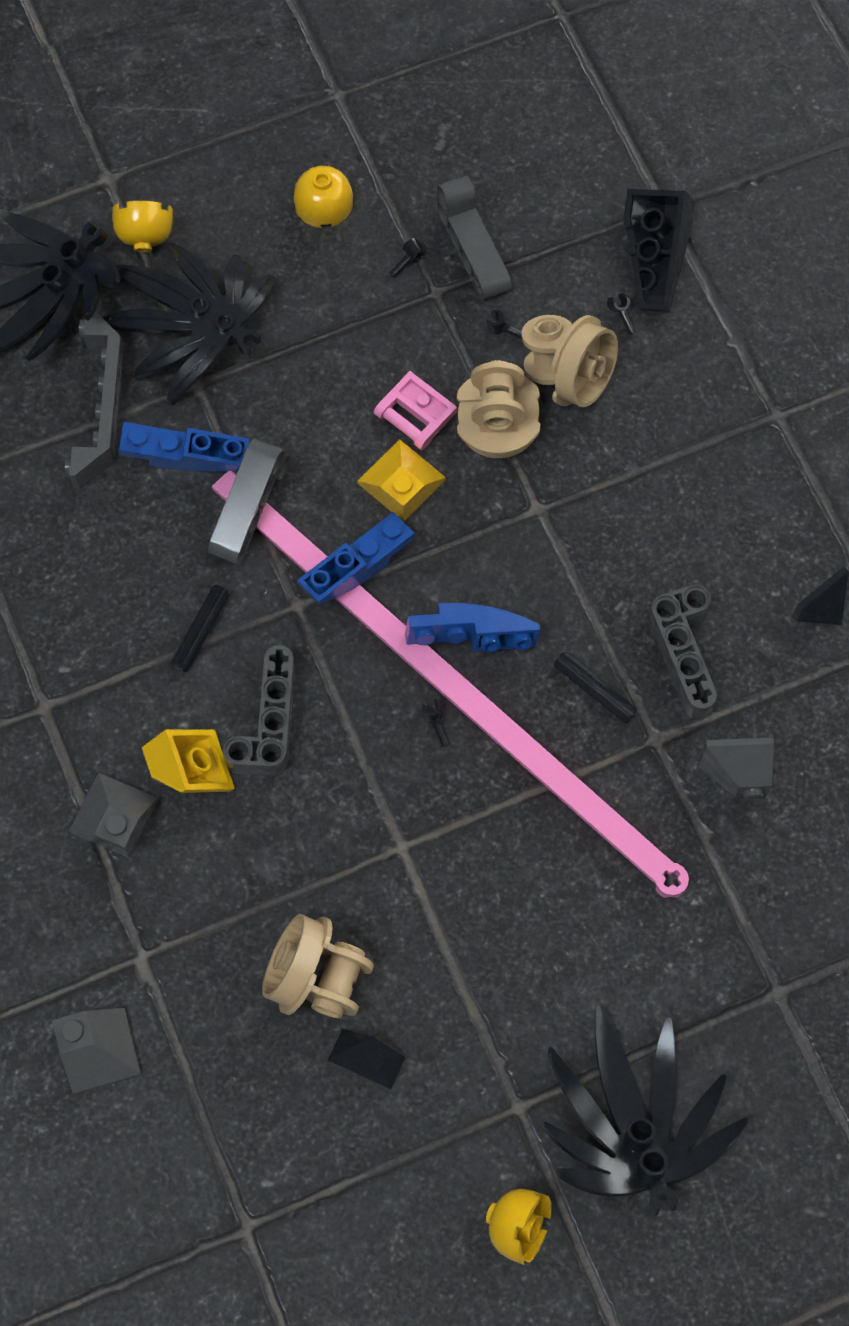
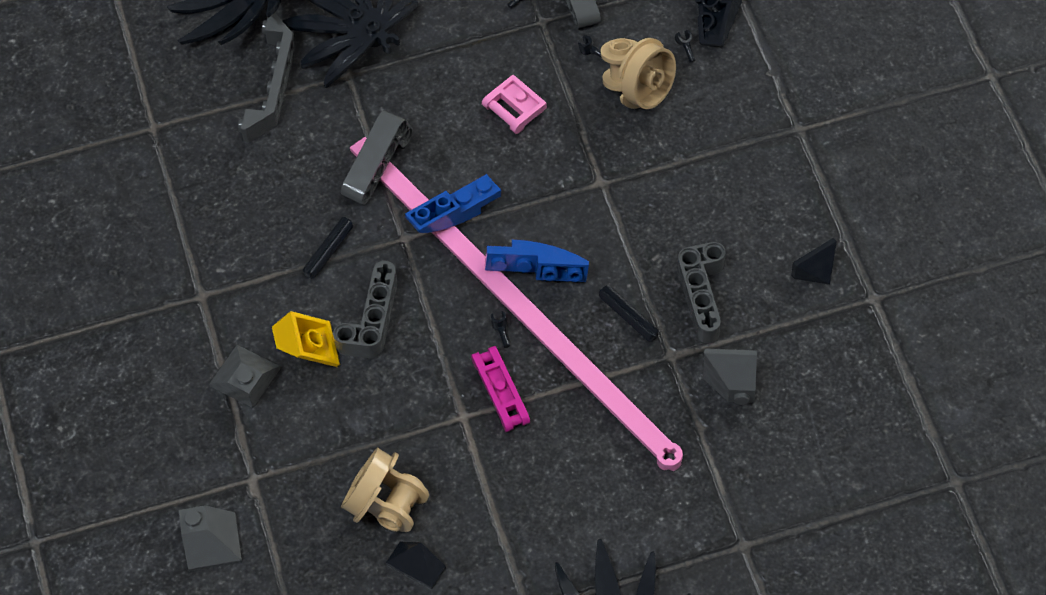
camera: 10 degrees right, 10 degrees down
blue slope [118,422,250,472] -> none
yellow slope [357,440,446,522] -> none
tan piece [457,360,541,458] -> none
none -> dark pink plate [471,346,530,432]

